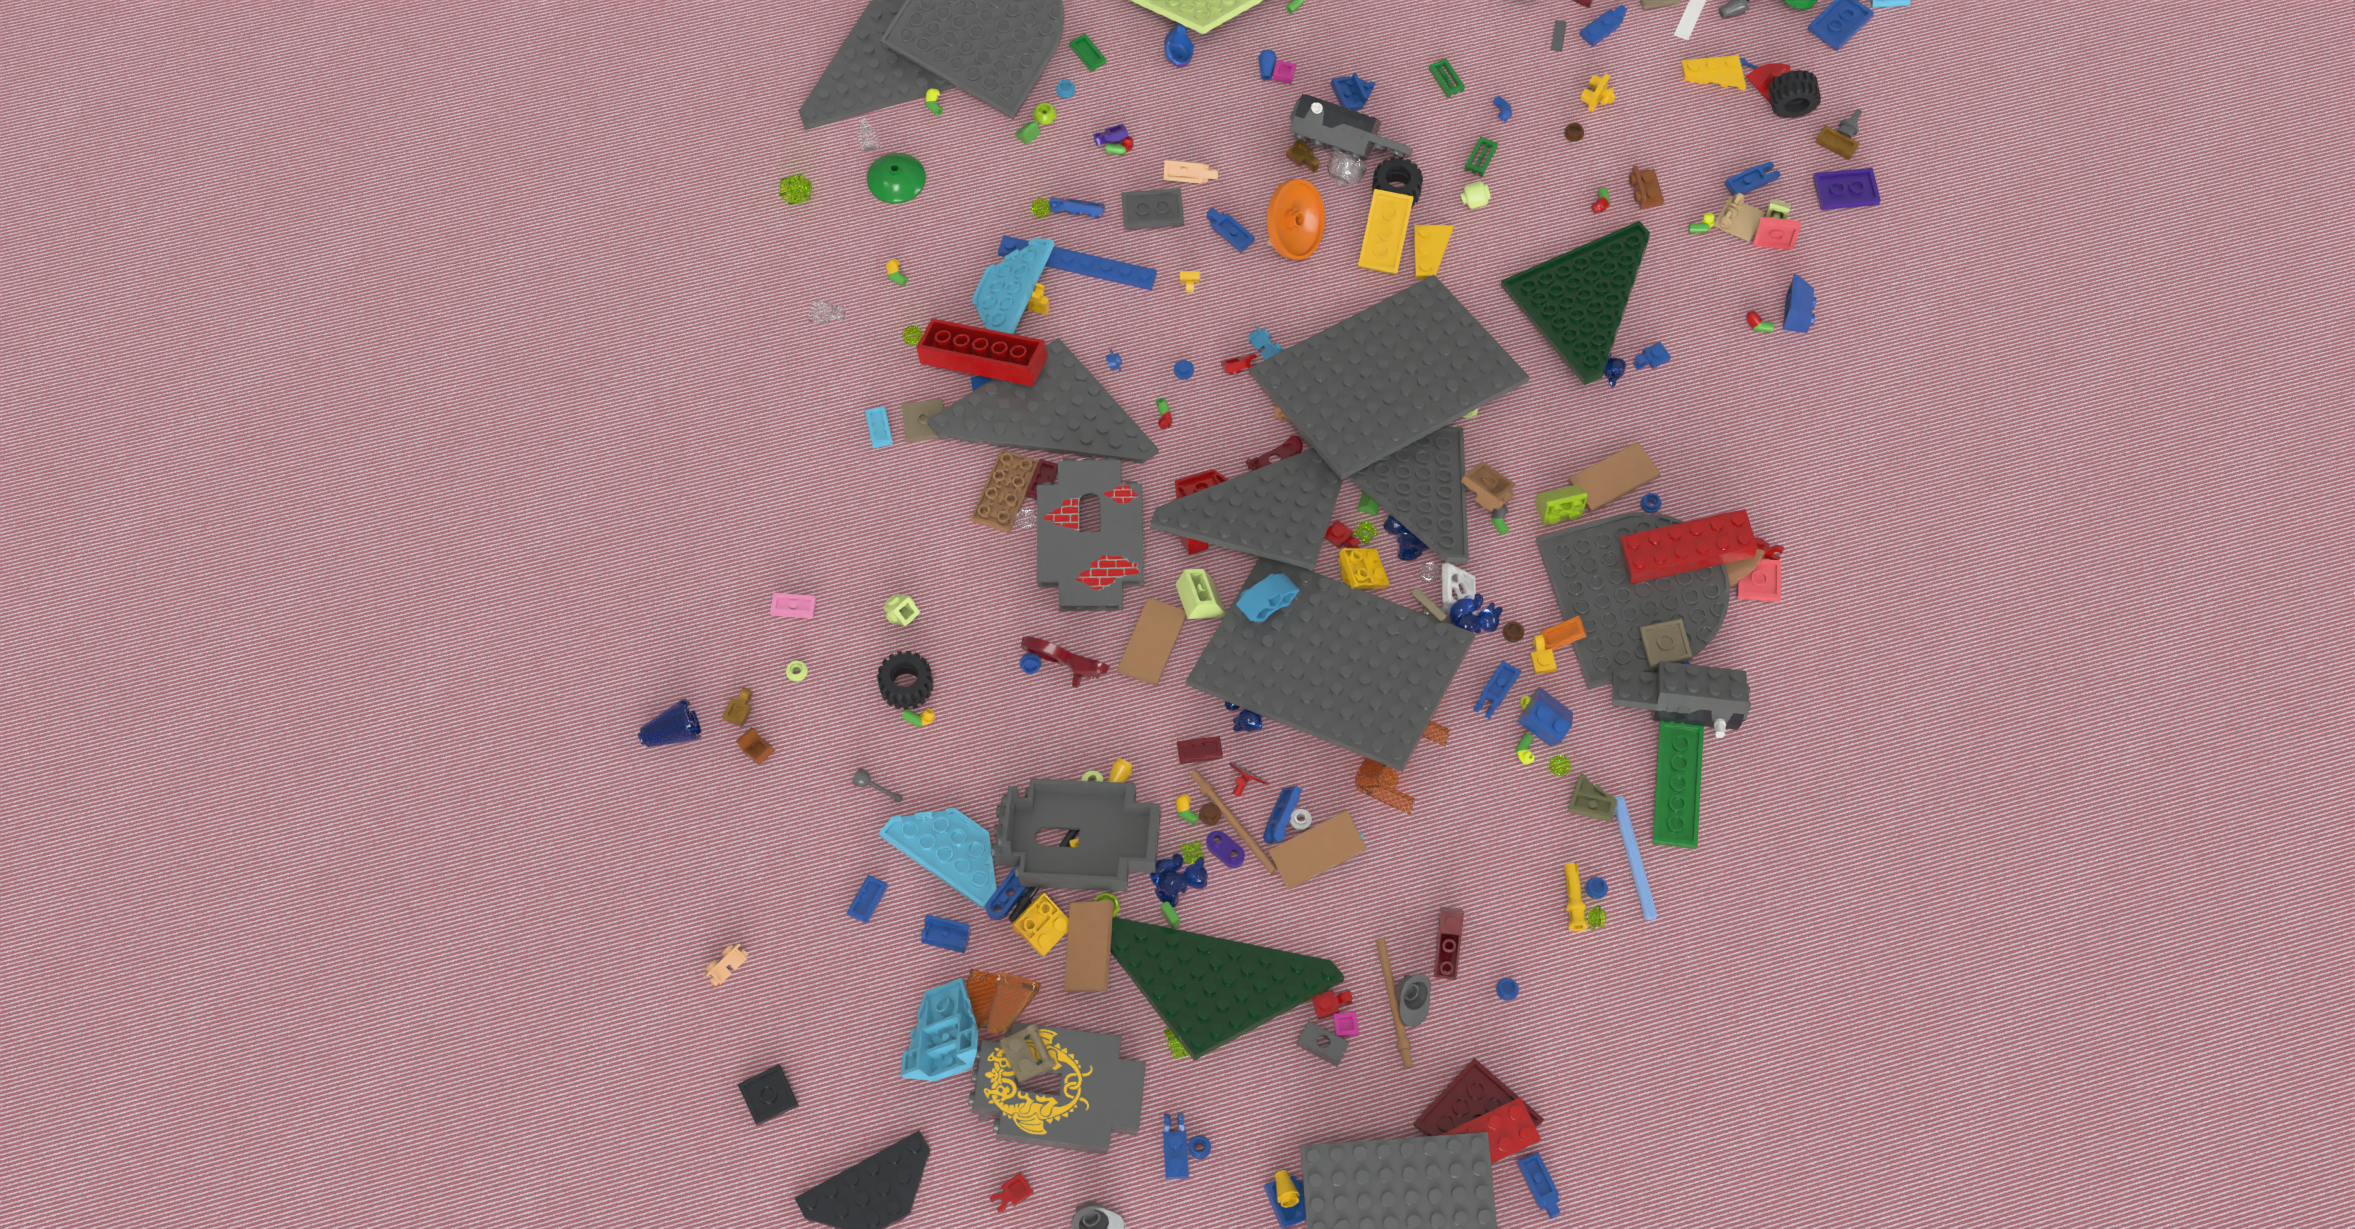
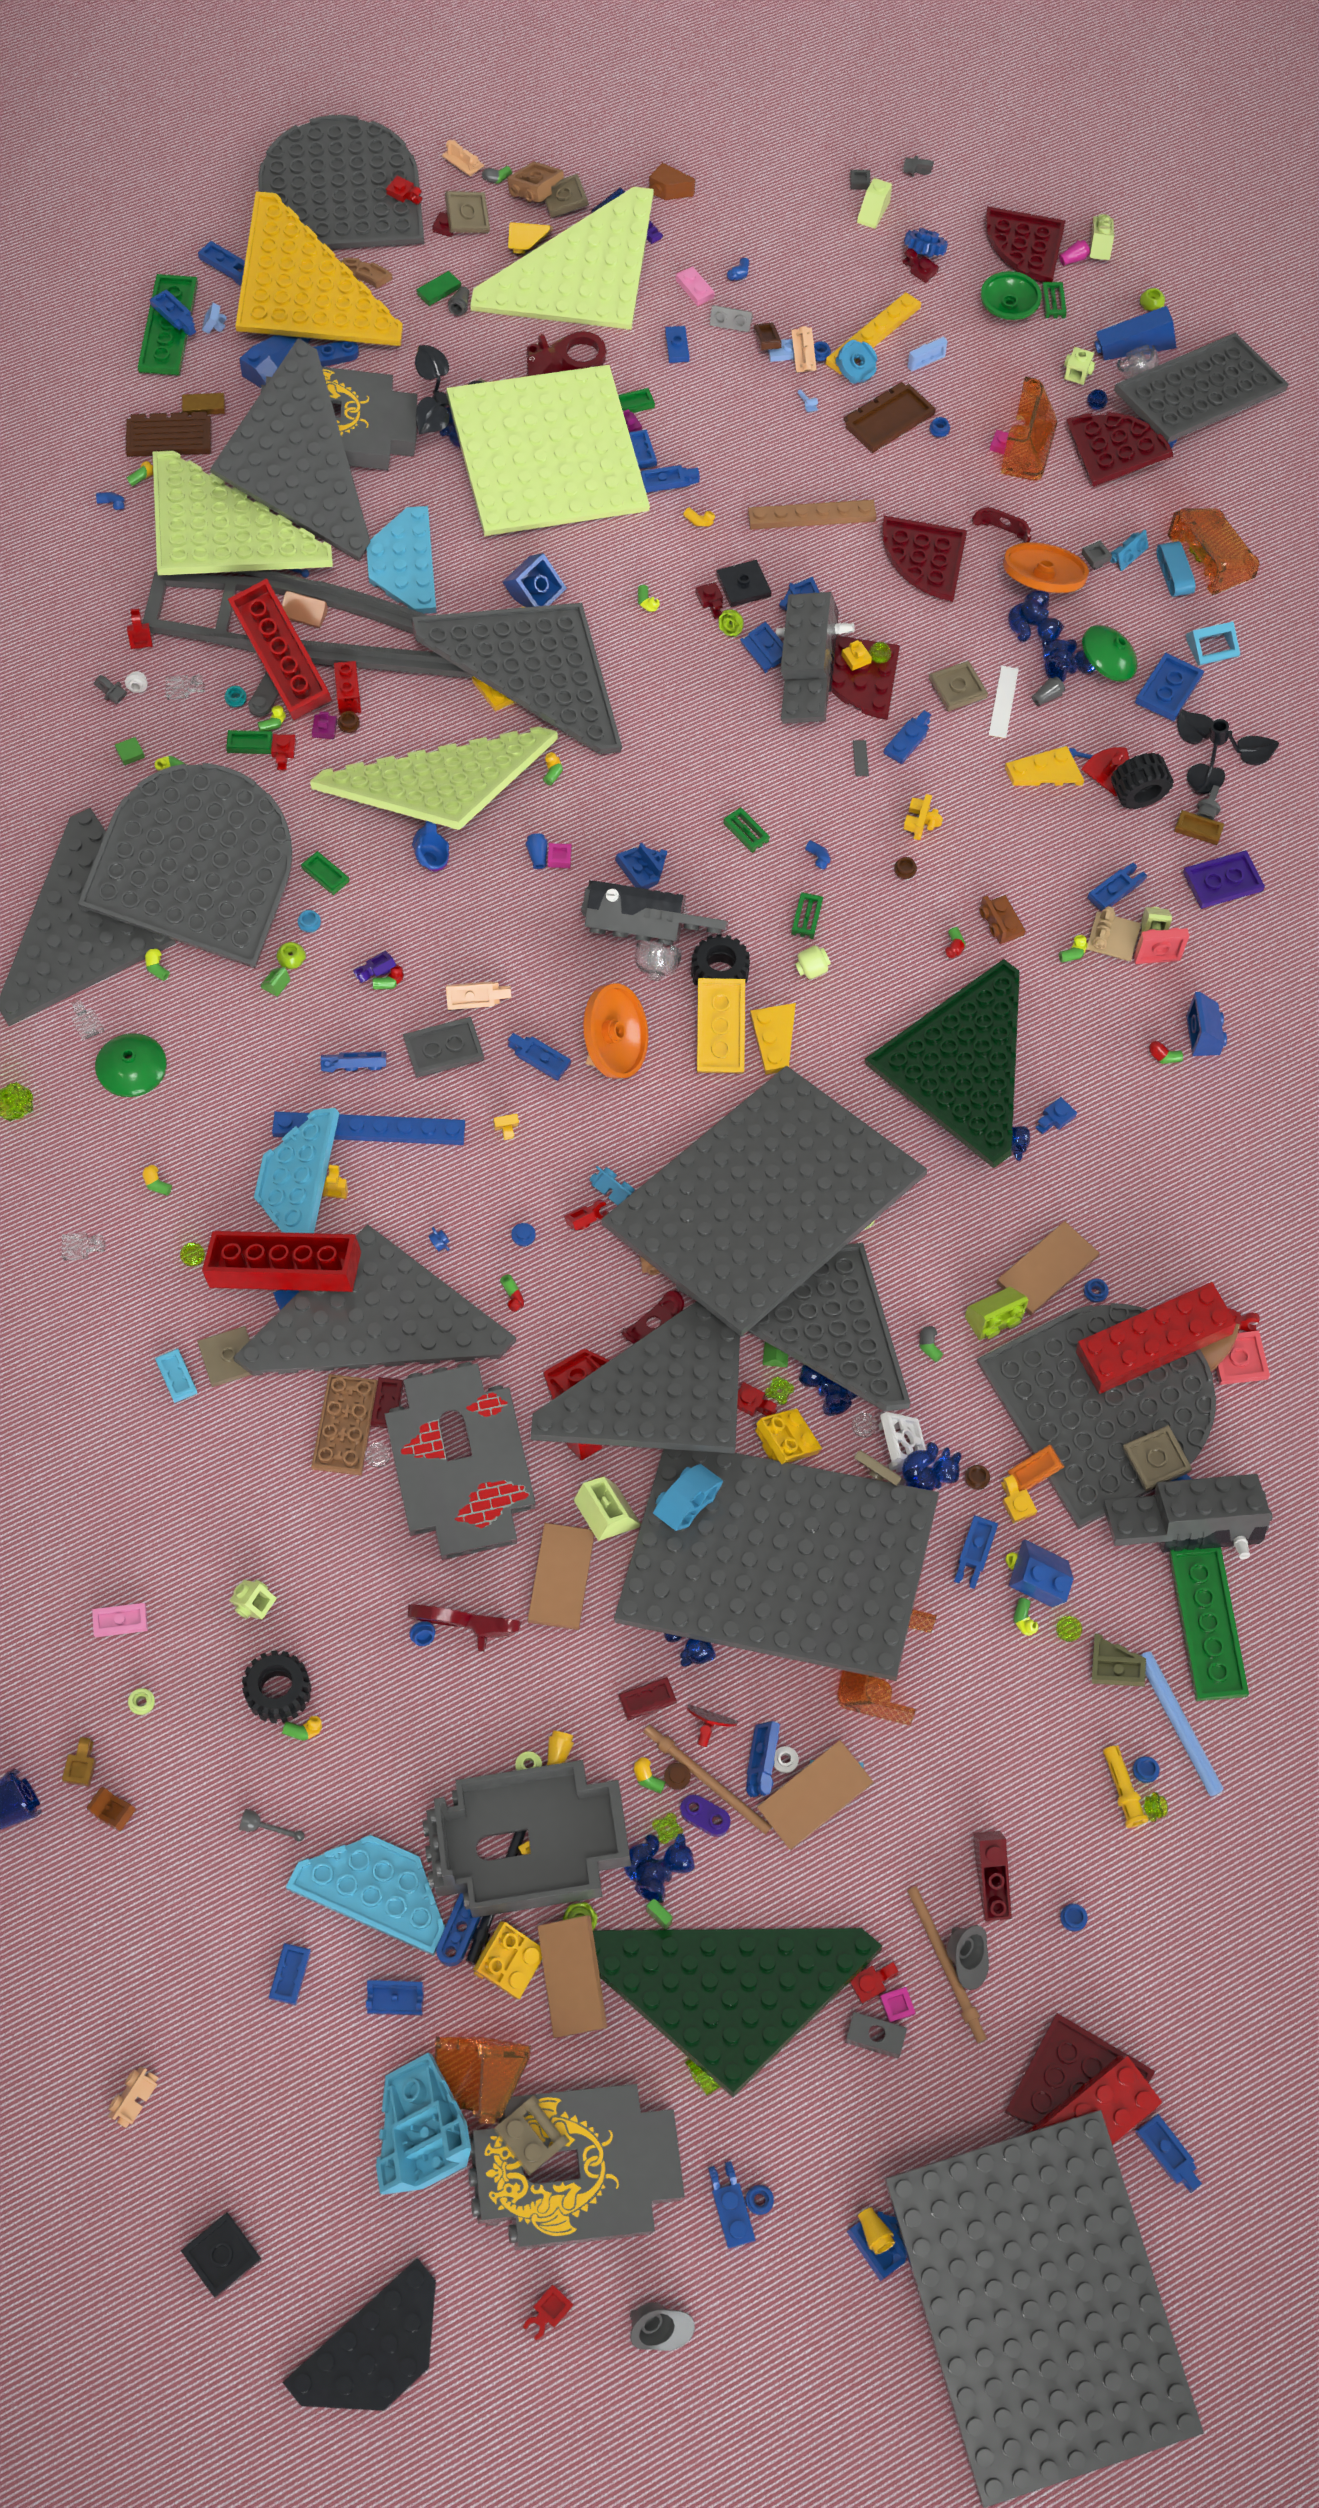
camera: 15 degrees left, 0 degrees up
clear neon green plate [1031,198,1051,218] -> none
pearl gold plate [1286,140,1320,173] -> none
medium nougat plate [1461,461,1516,512] -> none
none -> black plant [1178,709,1279,794]

